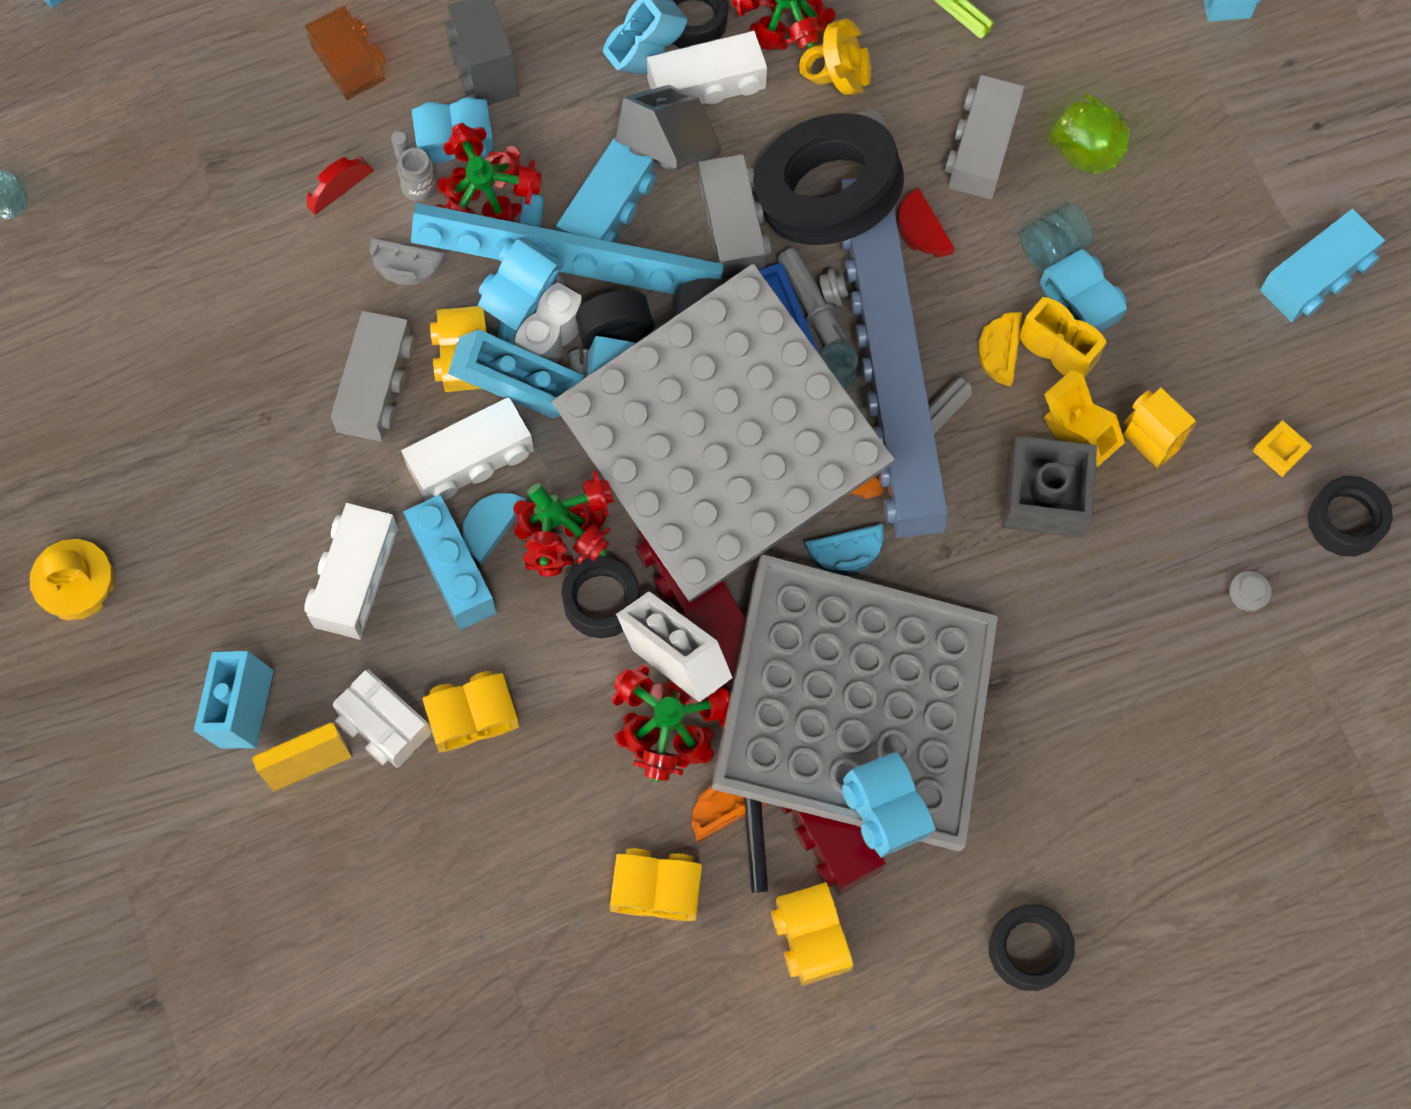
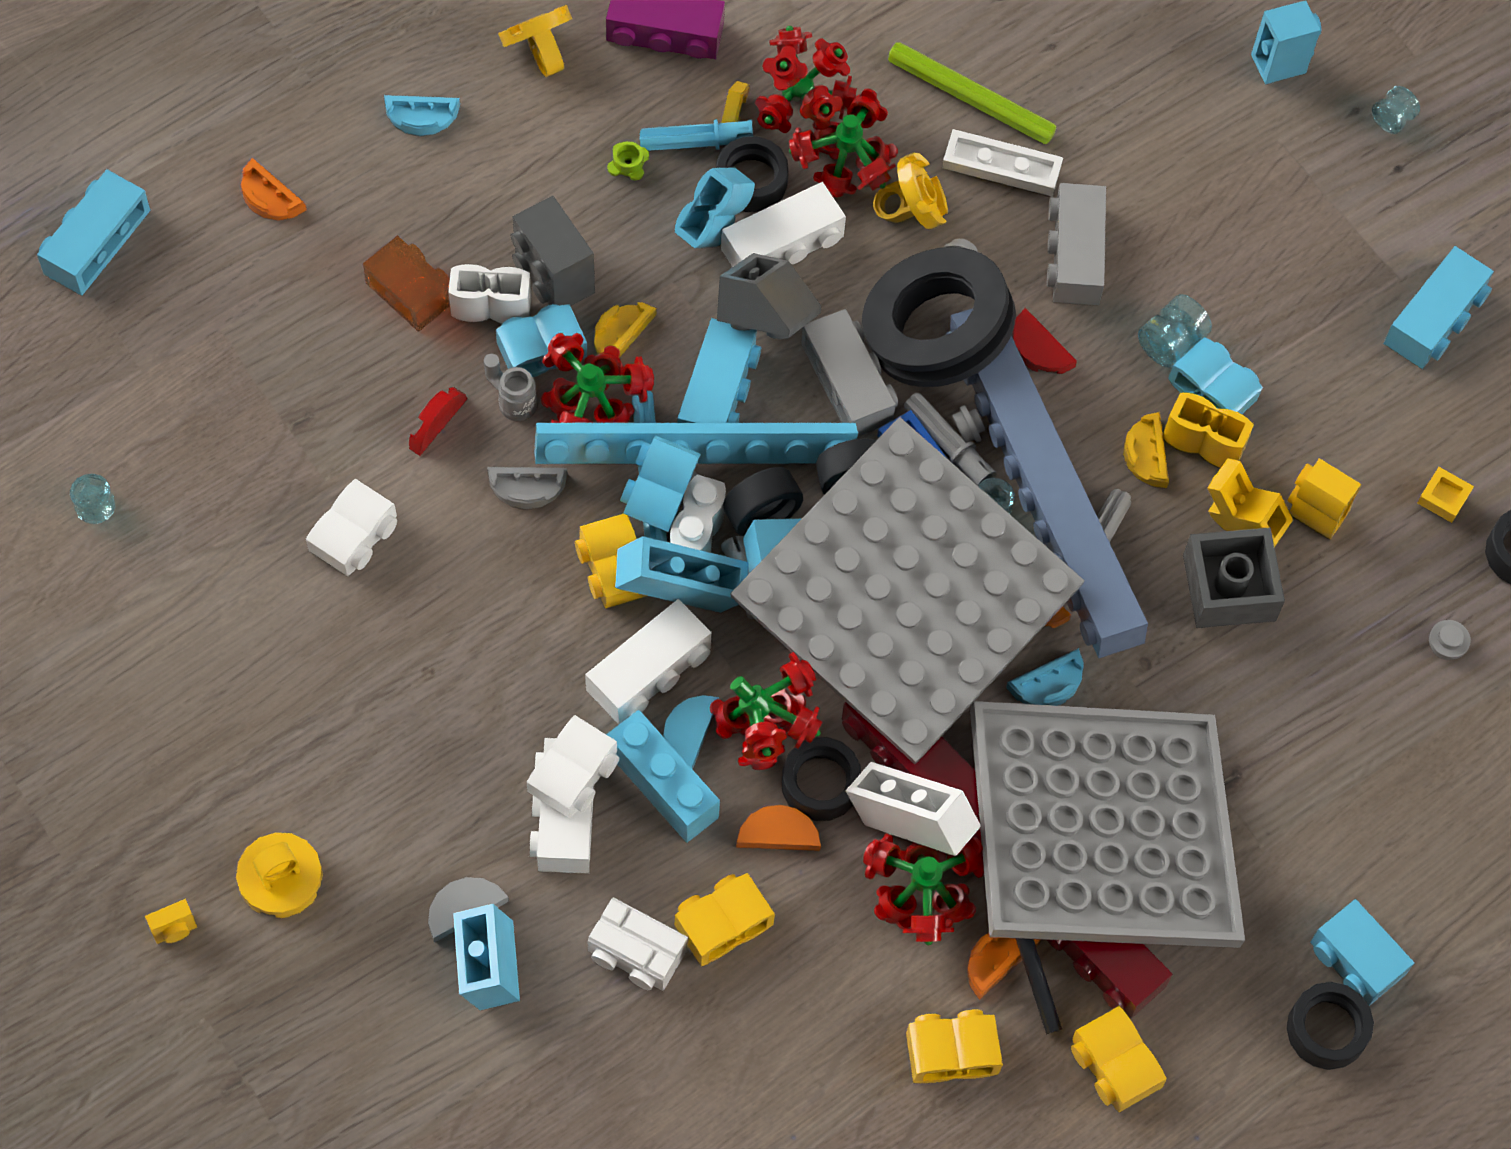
camera: 15 degrees left, 5 degrees down
yellow tile [252,722,352,792] -> none
light grey brick [330,311,416,442] -> none
medium azure brick [842,752,935,857] -> none
clear neon green hair [1048,93,1130,174] -> none
none -> white brick [306,479,397,576]
none -> light grey tile [428,877,509,943]
none -> white brick [448,264,532,323]
none -> white brick [527,715,619,818]
none -> yellow tile [594,302,657,358]
none -> orange tile [736,805,821,851]
none -> white plate [942,129,1063,197]
none -> medium azure brick [1310,899,1415,1006]
none -> clear light blue wheel [1372,86,1420,134]

